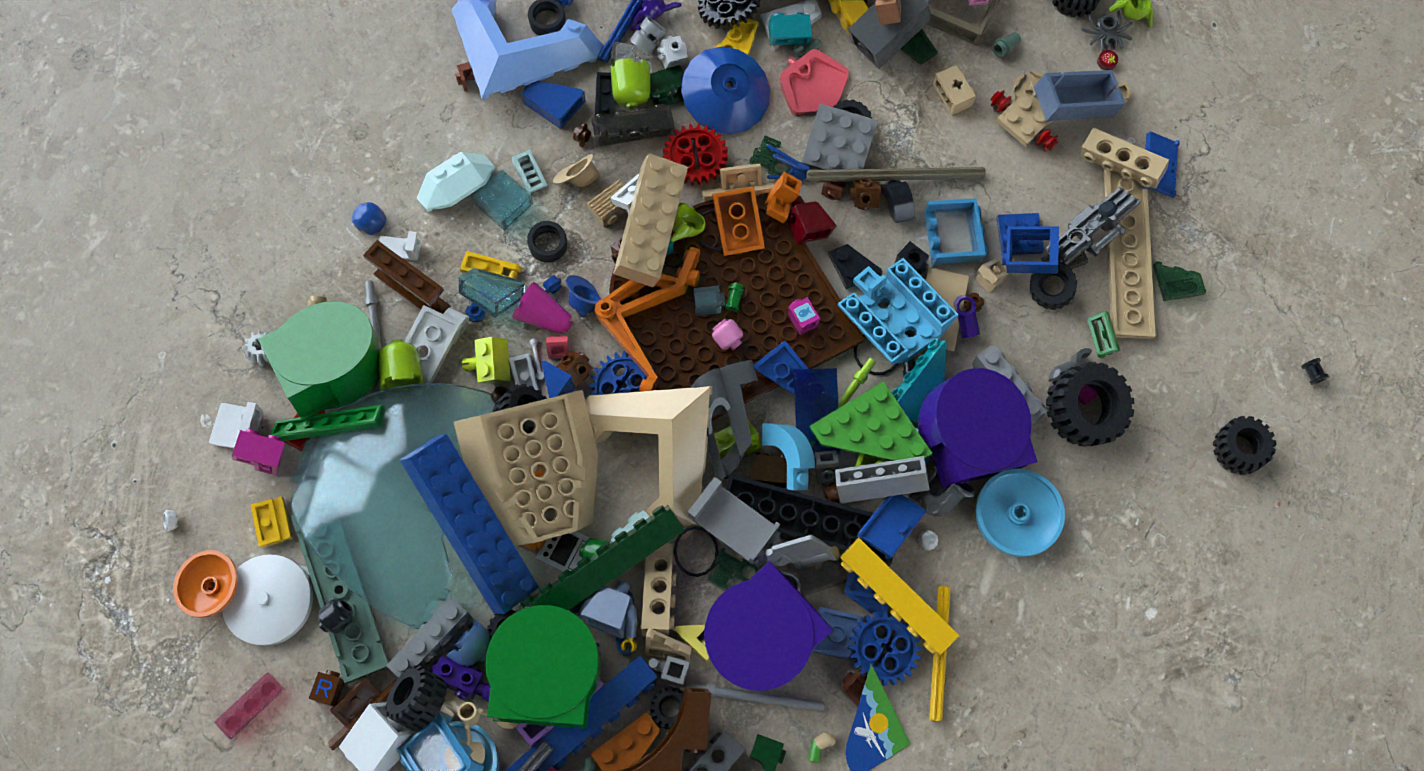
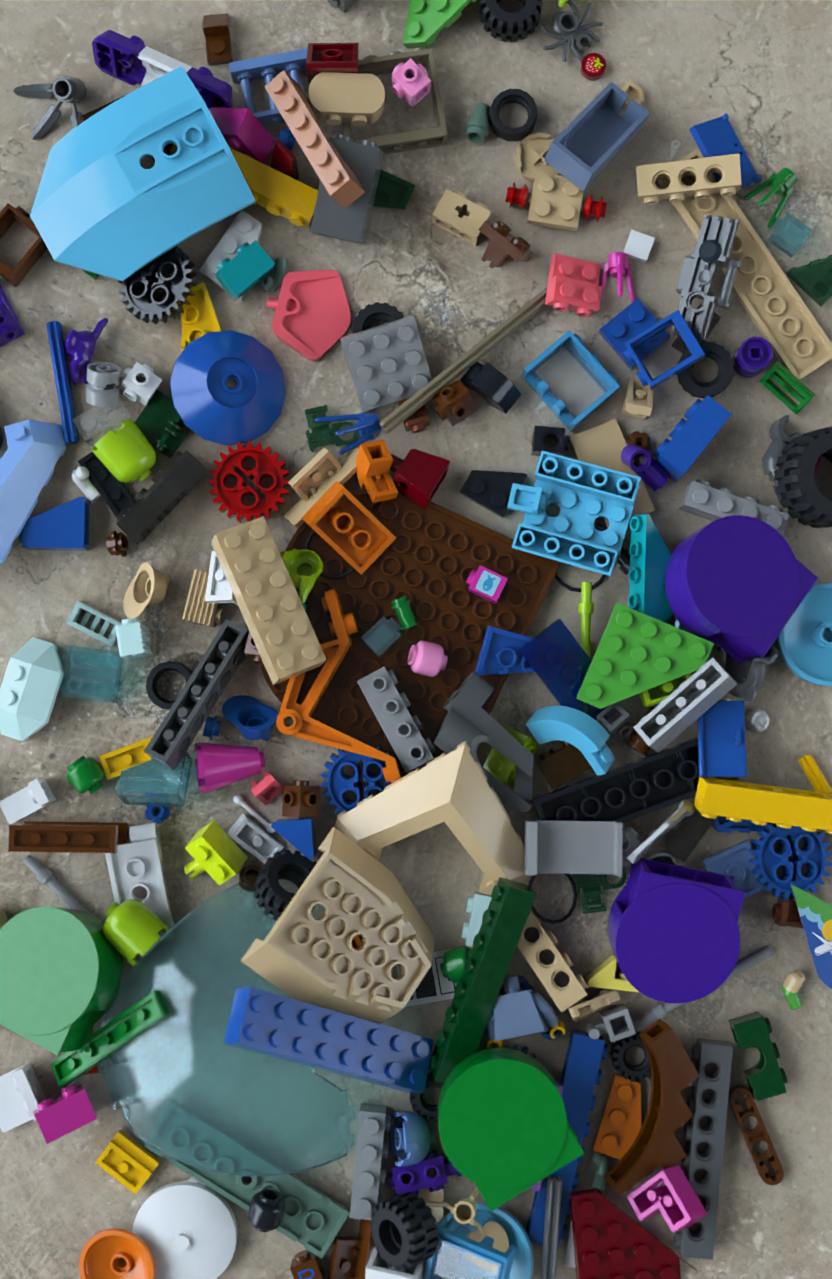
camera: 35 degrees left, 15 degrees up
white piece [163,510,179,531] -> none
none -> green head [66,755,105,794]
none -> white arm [72,466,101,503]
none -> light aqua brick [115,618,154,659]
none -> dark grey brick [144,619,249,771]
none -> light grey brick [357,667,436,773]
none -> reddish brown plate [479,220,533,268]
none -> black tyre [490,89,537,141]
none -> coral plate [545,253,602,317]
none -> dark pink plant [596,252,635,313]
none -> white tile [623,229,655,264]
none -> blue brick [653,395,732,483]
none -> dark purple wheel [732,337,773,378]
none -> green plant [744,168,797,228]
none -> clear light blue brick [767,213,812,258]

